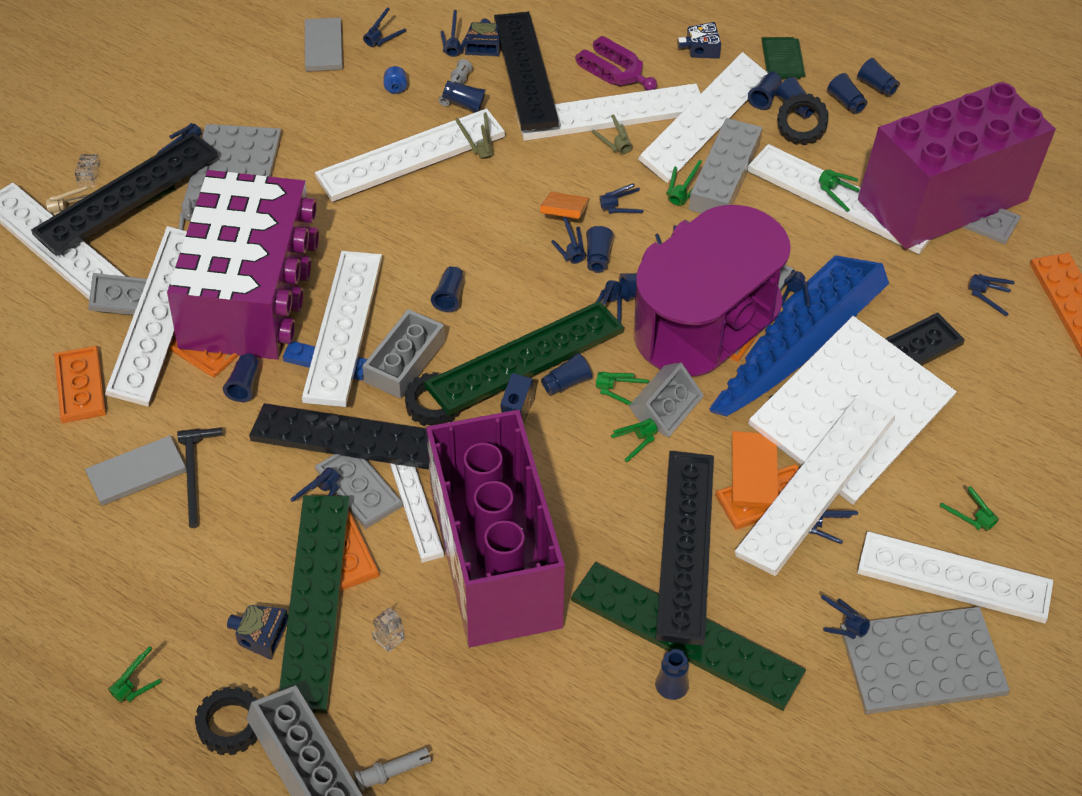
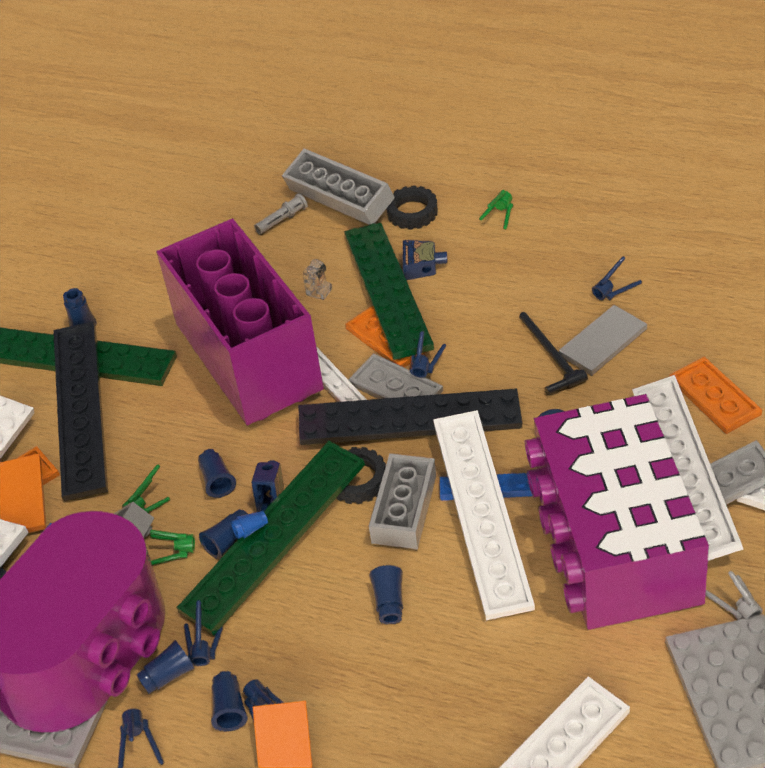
camera: 170 degrees right, 5 degrees down
none -> dark blue plant [198,449,236,498]
none -> blue cone [231,511,268,539]
none -> dark blue plant [592,256,642,300]

